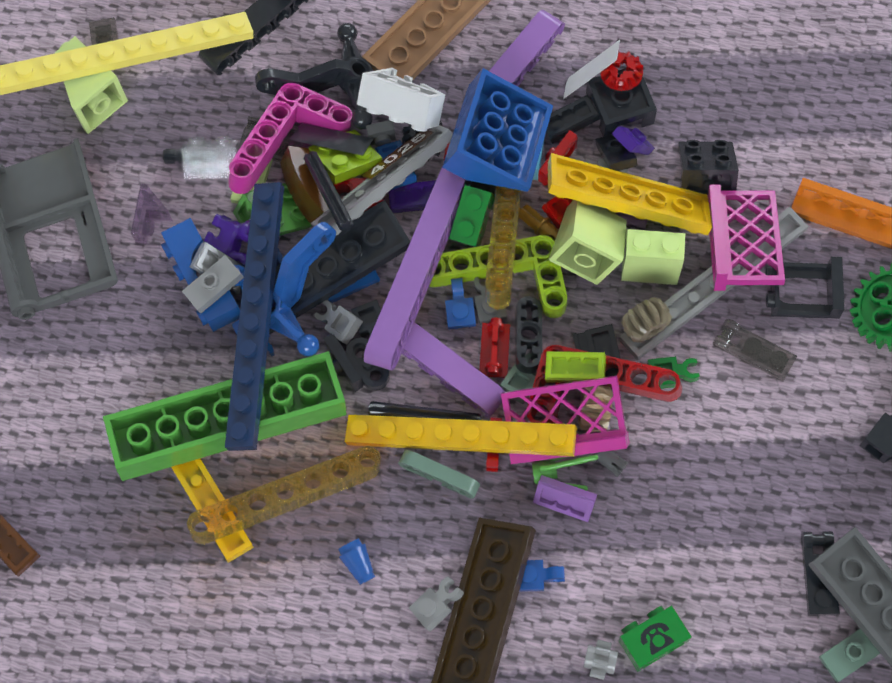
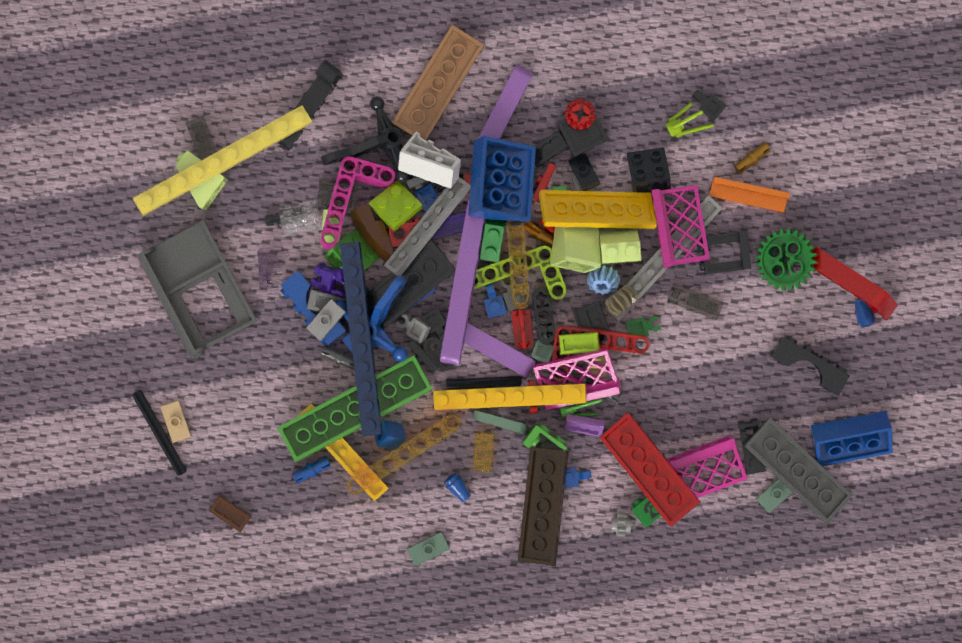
camera: 10 degrees left, 20 degrees up
black sticker [290,123,374,156] -> none
black axle [303,151,353,231] -> none
reddish brown sticker [362,130,434,179] -> none
light grey plate [409,576,464,632] -> none
white sticker [563,40,620,99] -> none
dark purple plate [613,126,655,155] -> none
none -> blue pin [292,456,331,484]
none -> dark grey pin [320,345,355,371]
none -> blue panel [374,420,406,450]
none -> sand green plate [407,532,450,566]
none -> clear yellow plate [472,432,495,472]
none -> bright green bracket [522,423,567,451]
none -> light blue gear [587,264,620,296]
none -> red plate [599,413,701,527]
none -> lime plant [665,102,714,138]
none -> dark pink fence [667,435,748,498]
none -> black plate [692,90,726,121]
none -> pearl gold pin [734,142,771,174]

